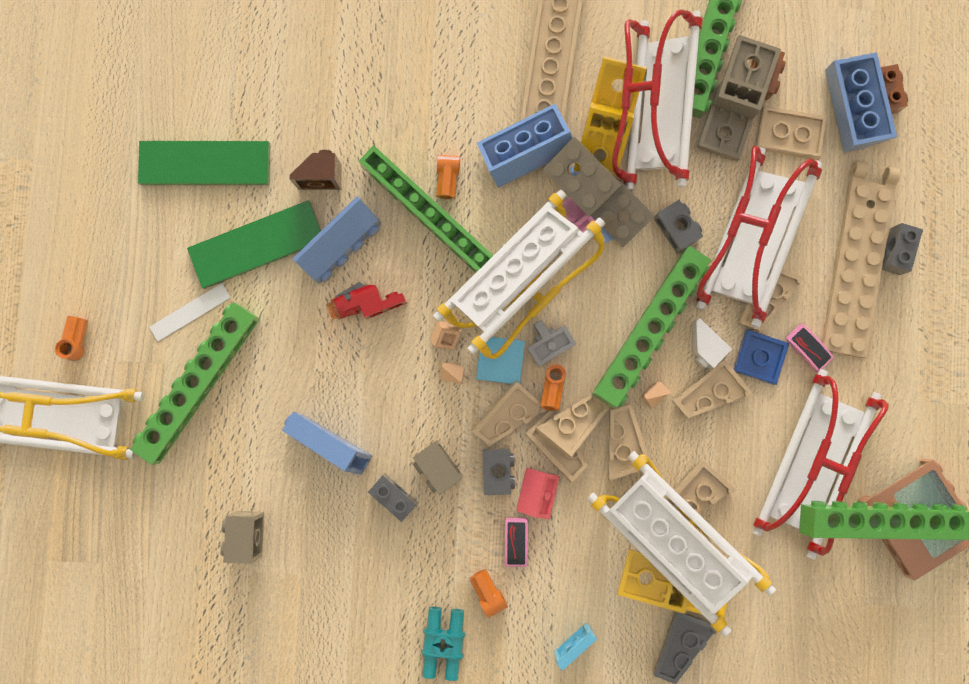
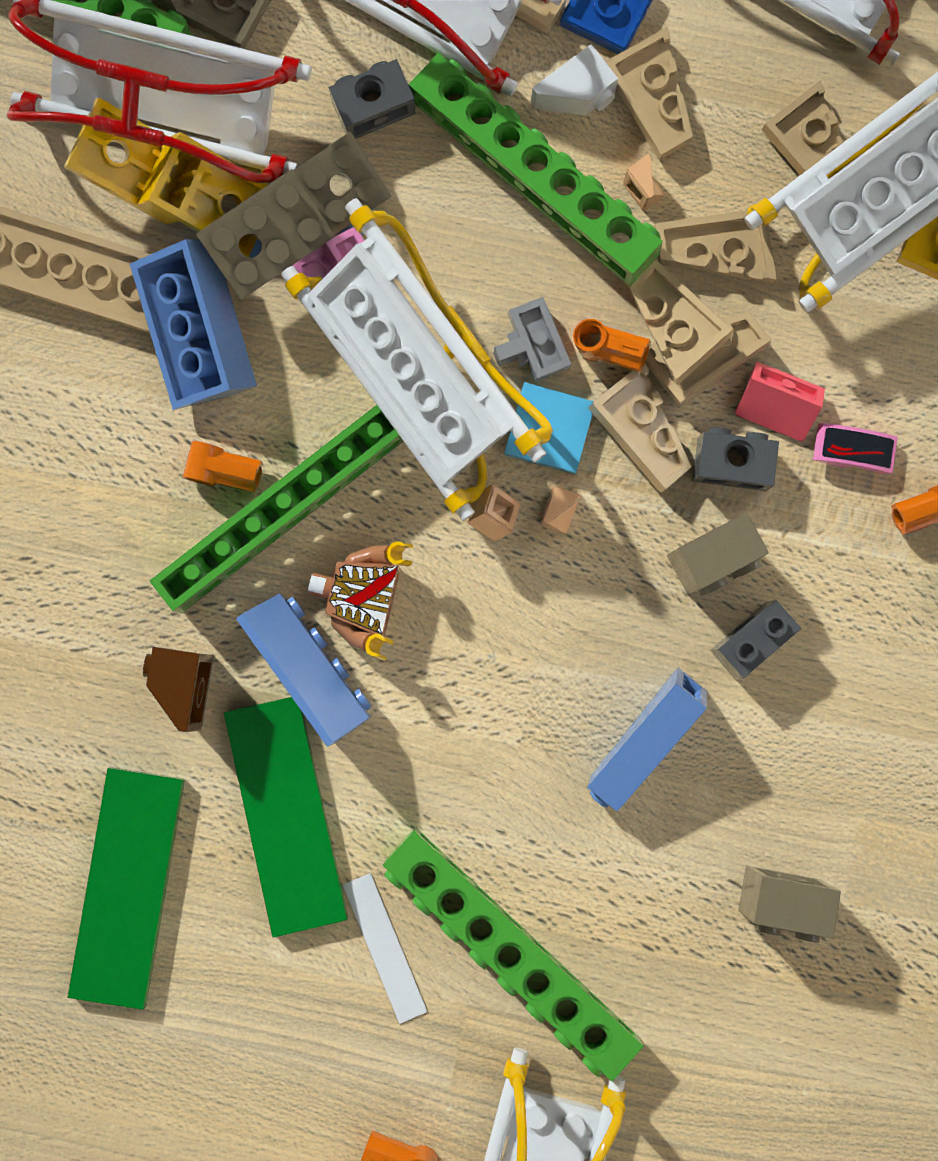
camera: 85 degrees left, 0 degrees up
red plate [326,282,407,320] -> none
none -> torso [308,541,413,661]

